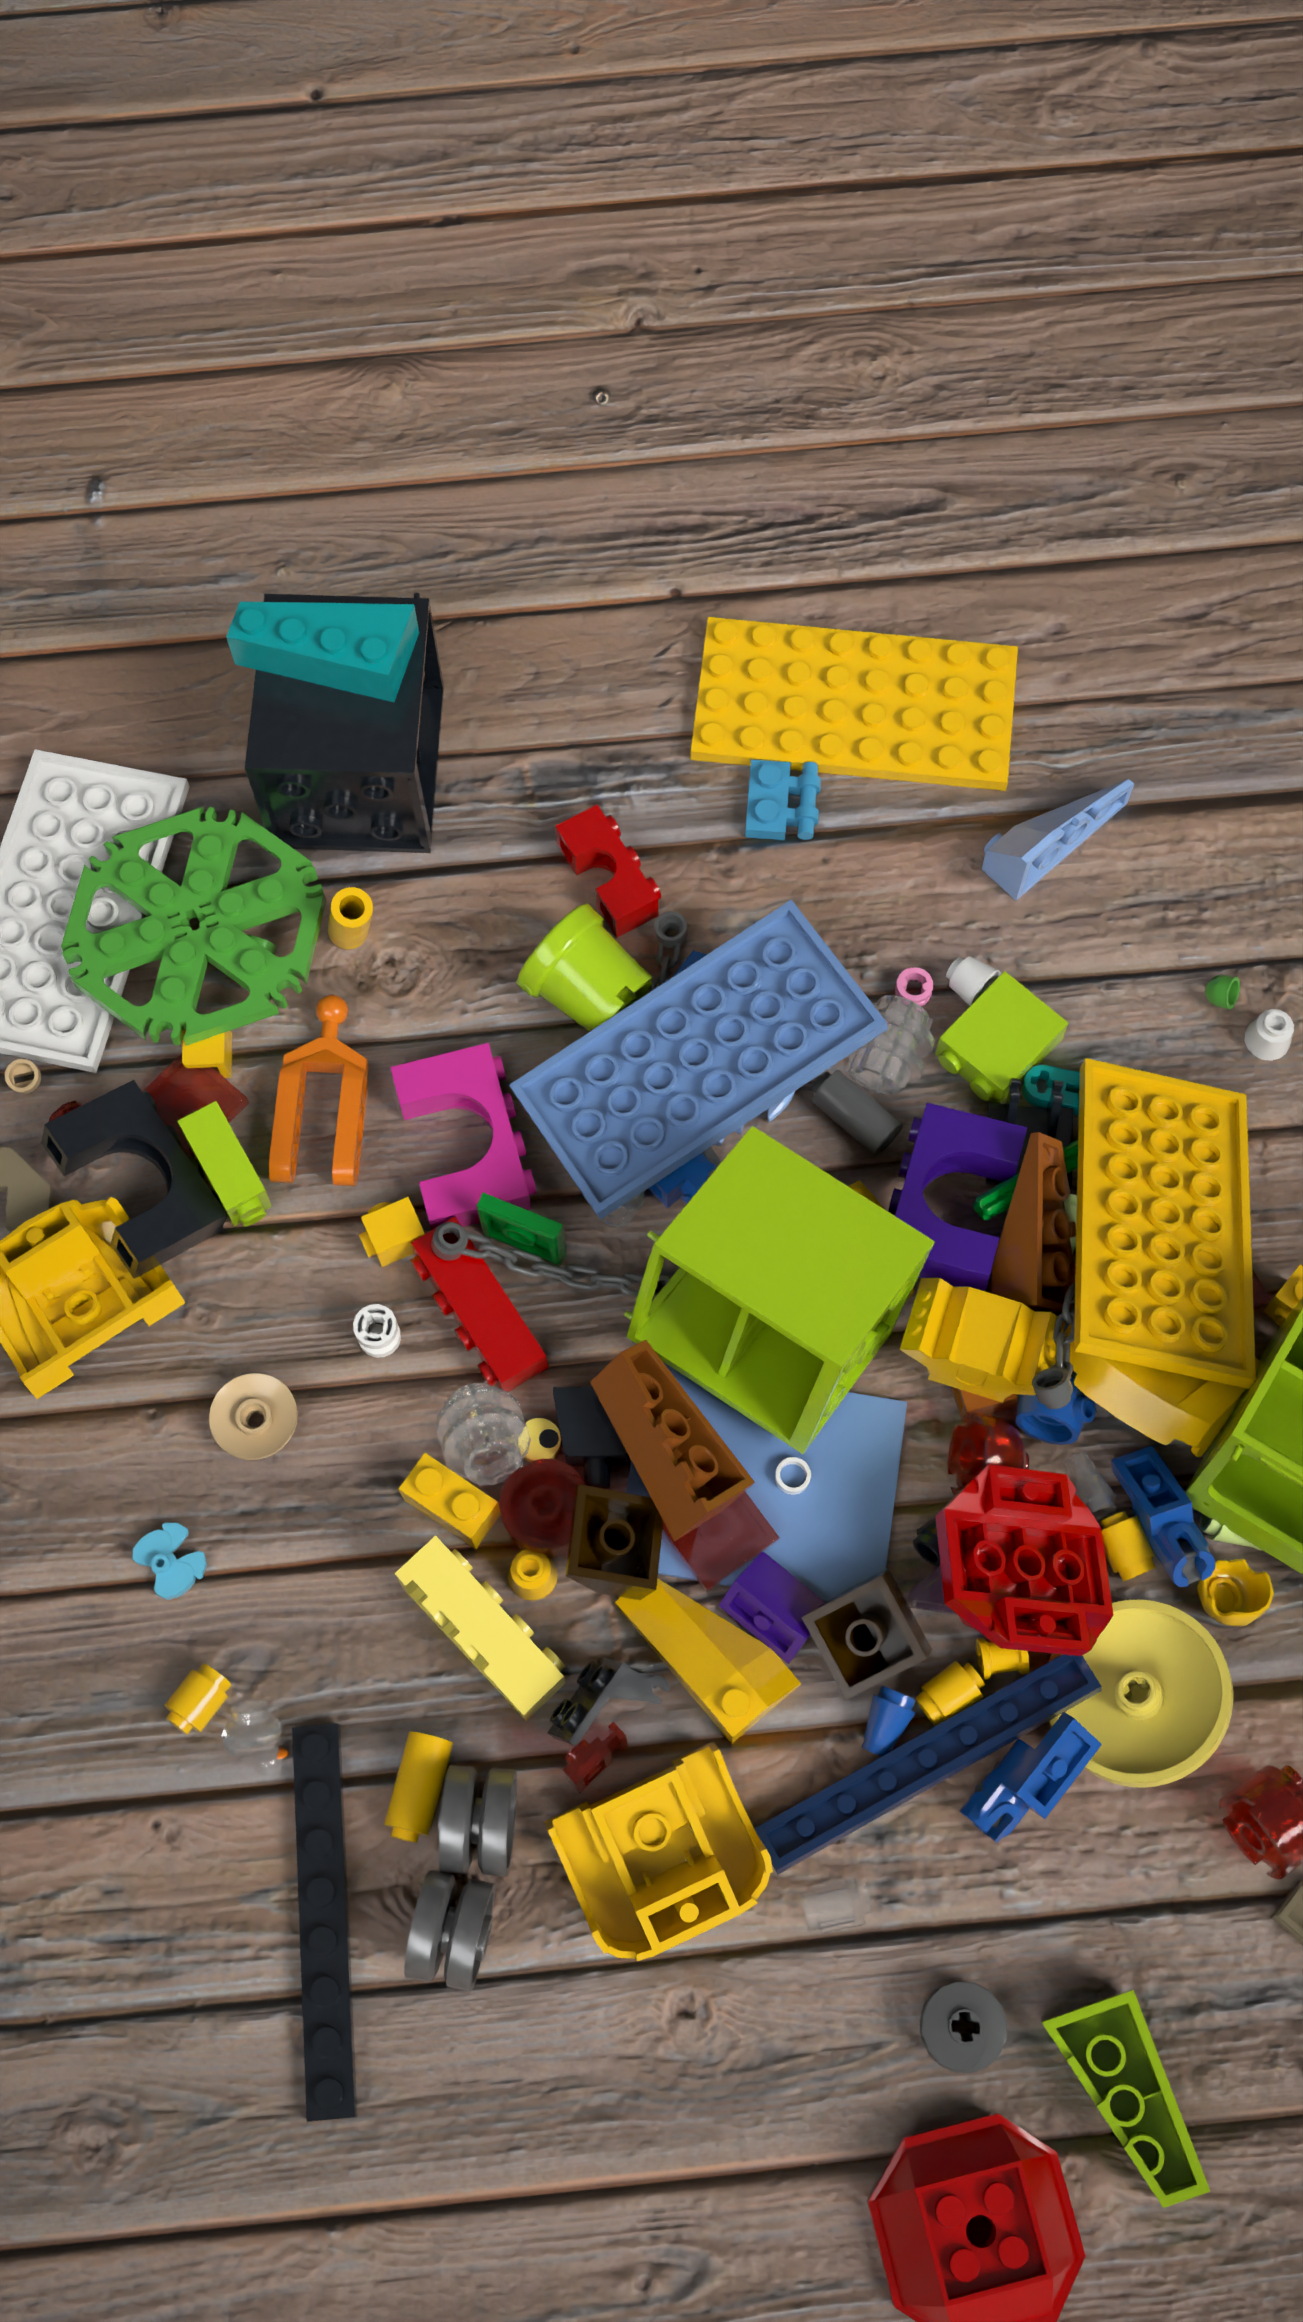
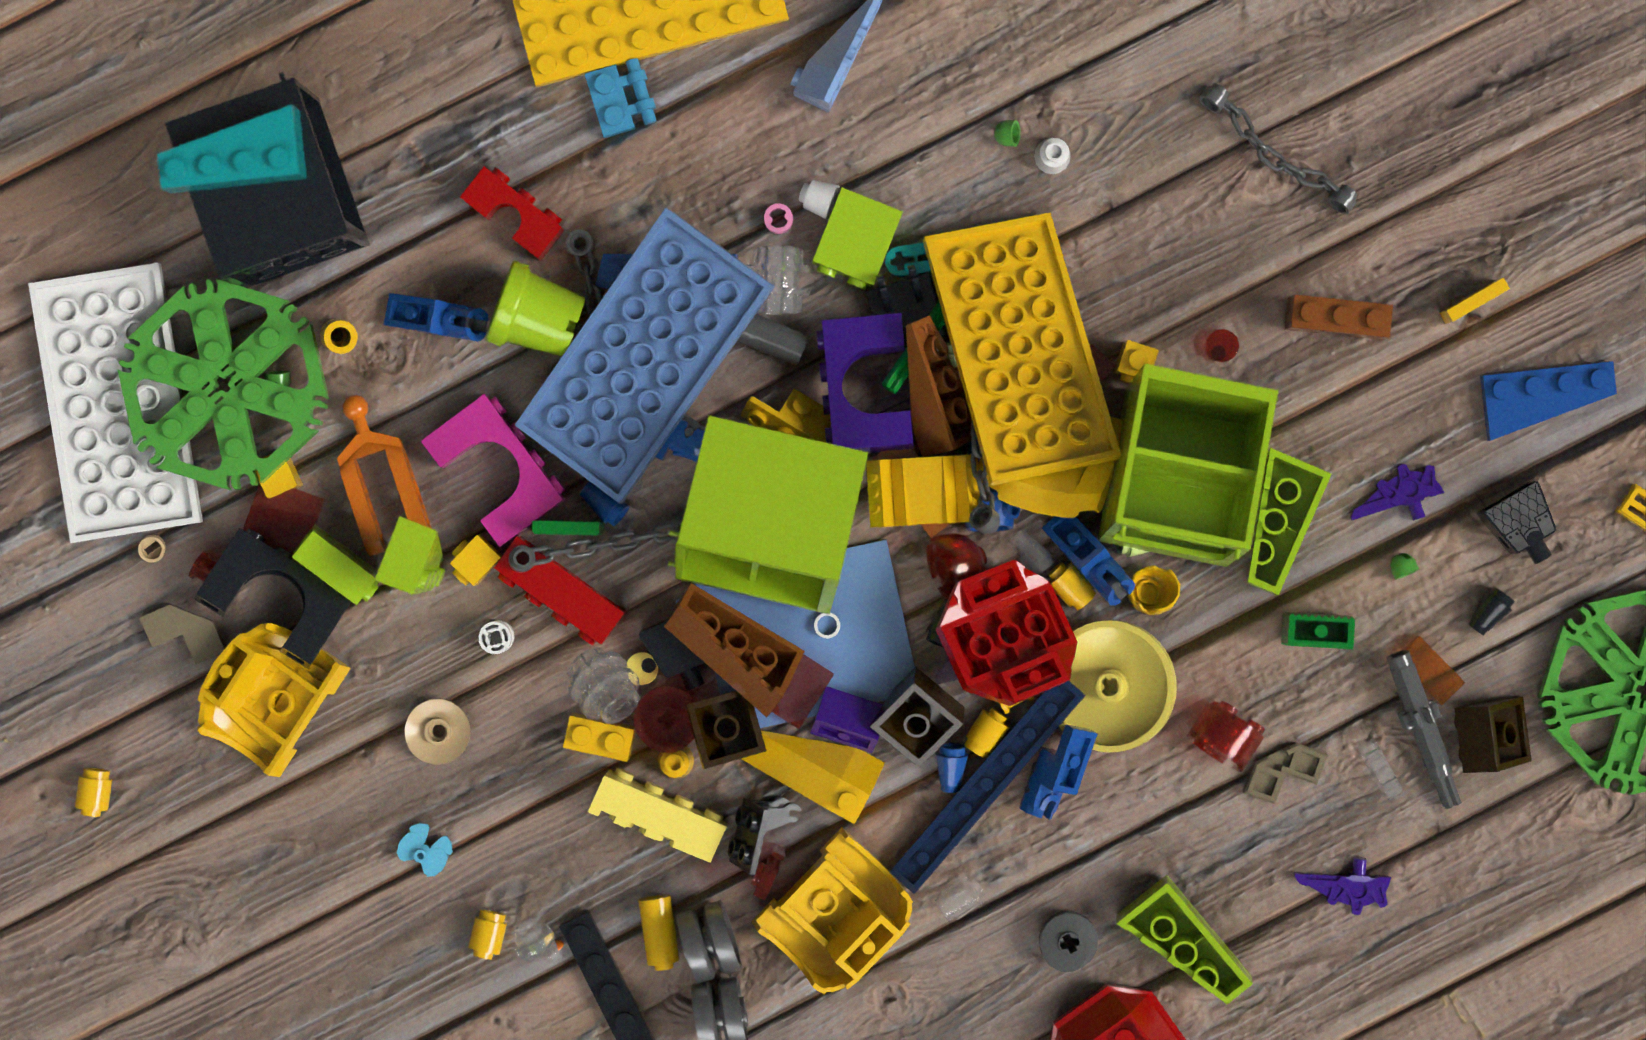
camera: 30 degrees left, 20 degrees up
none -> lime wedge [375,516,445,595]
none -> blue plate [383,293,489,342]
none -> blue cone [580,481,630,526]

